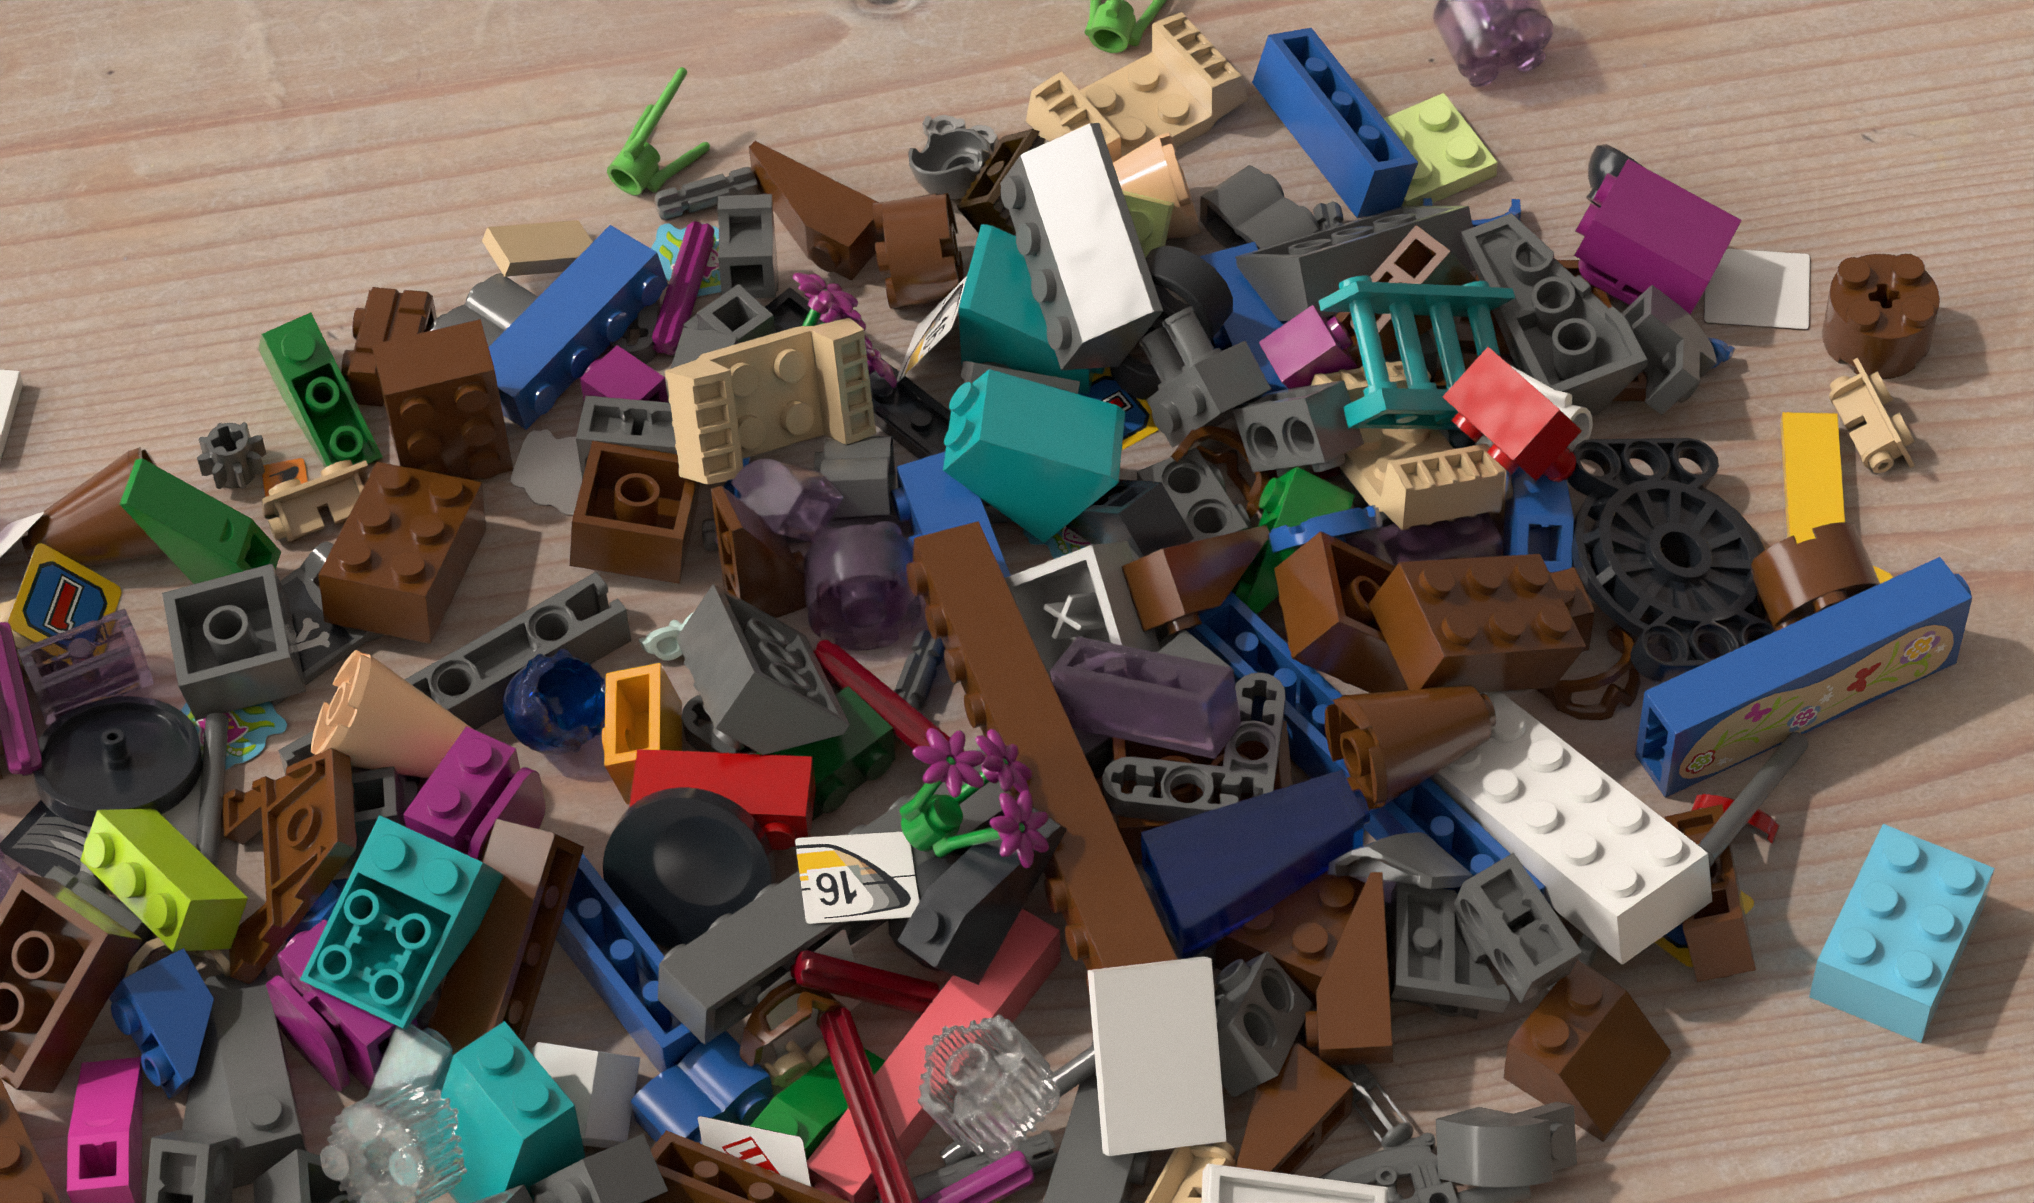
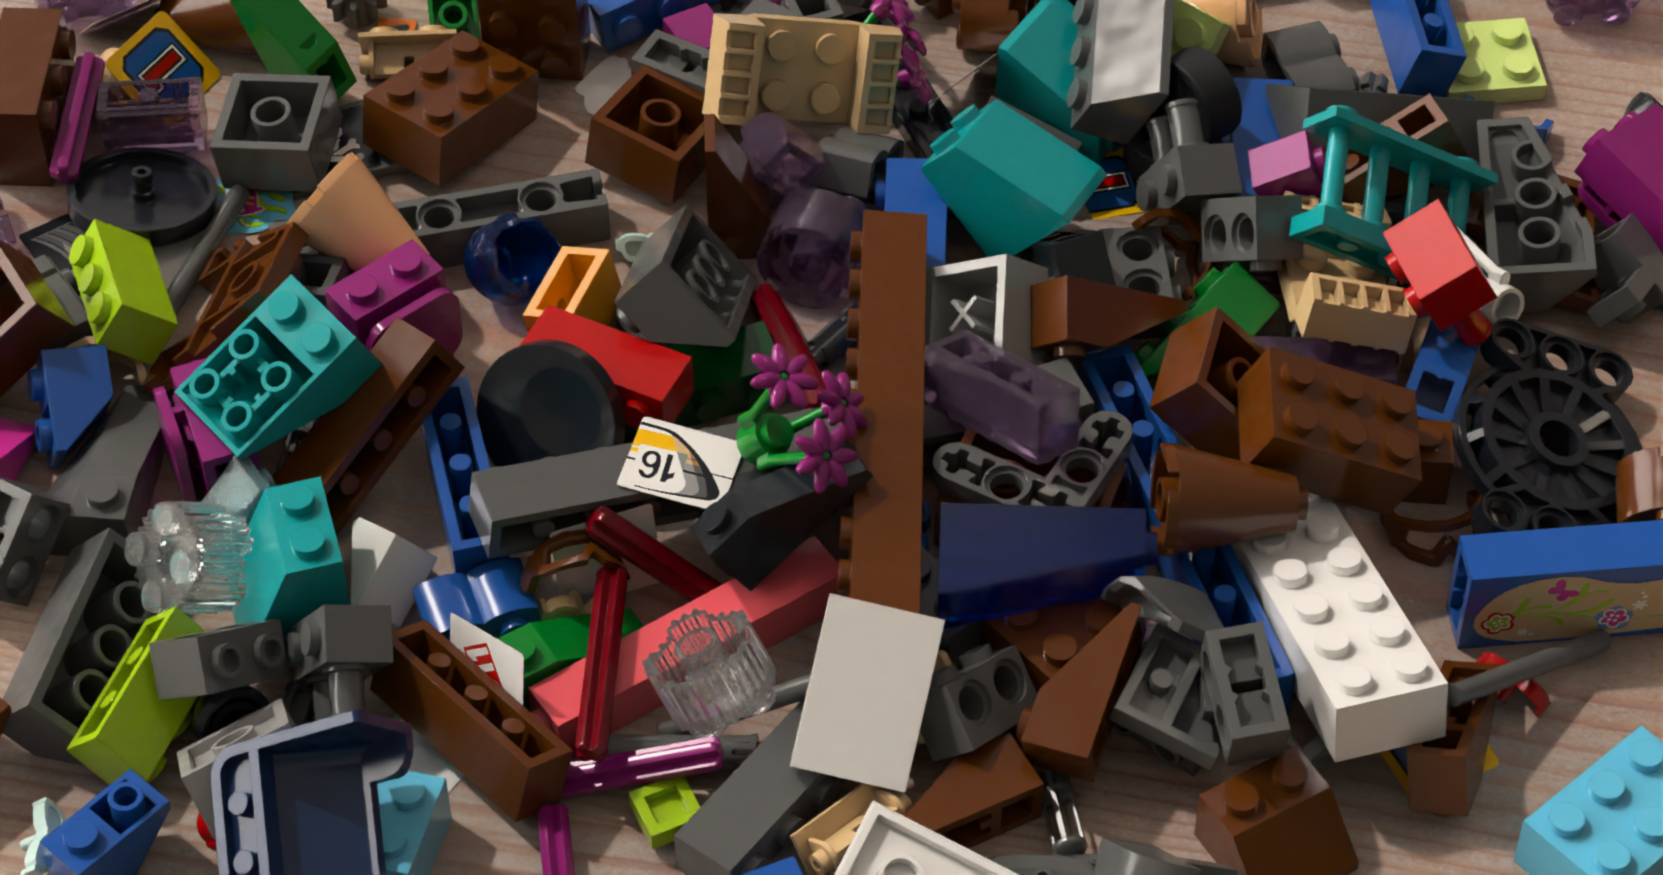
camera: 20 degrees right, 5 degrees down
blue plate [1268,505,1383,553] -> none

